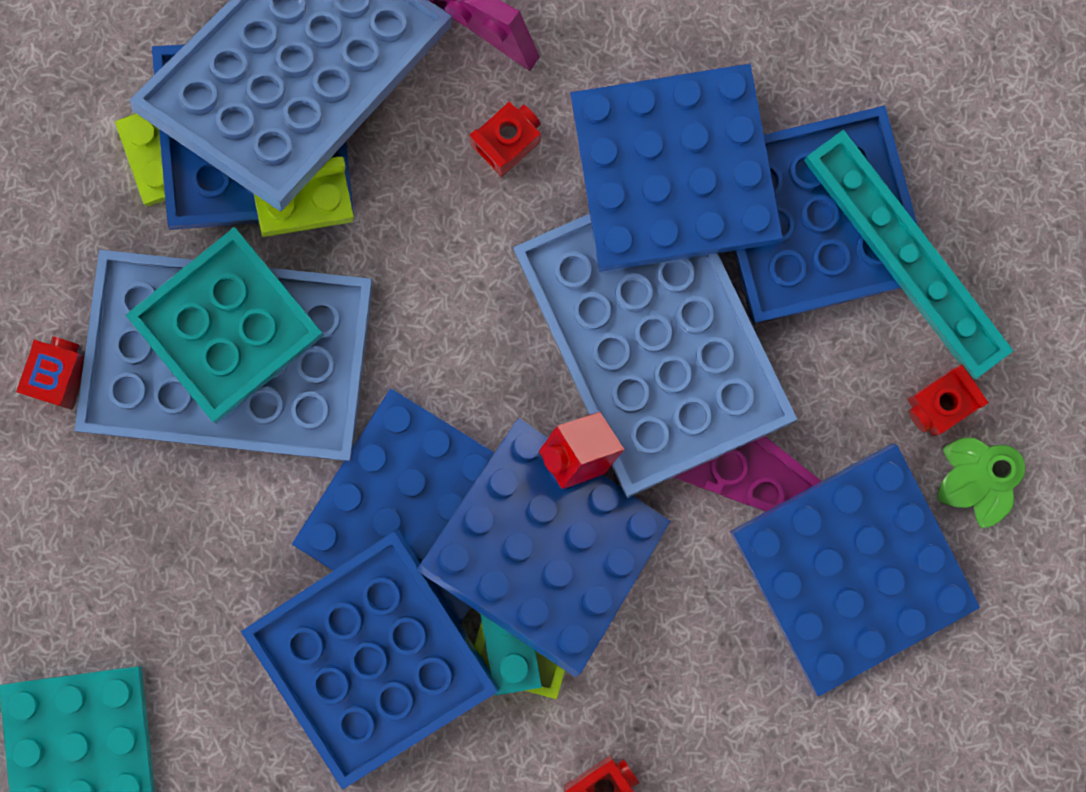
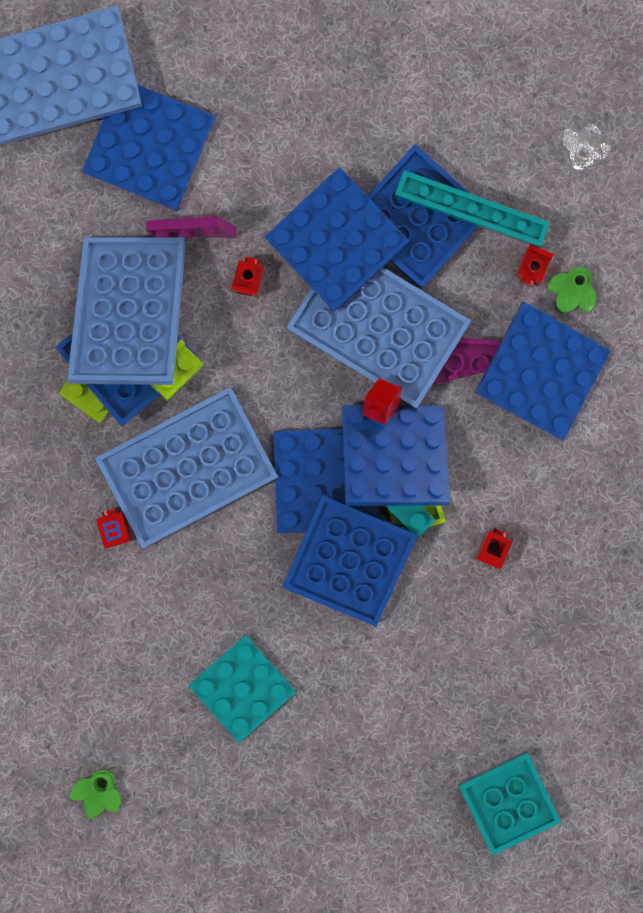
camera: 35 degrees left, 5 degrees up
teal plate [125,227,325,424] -> none

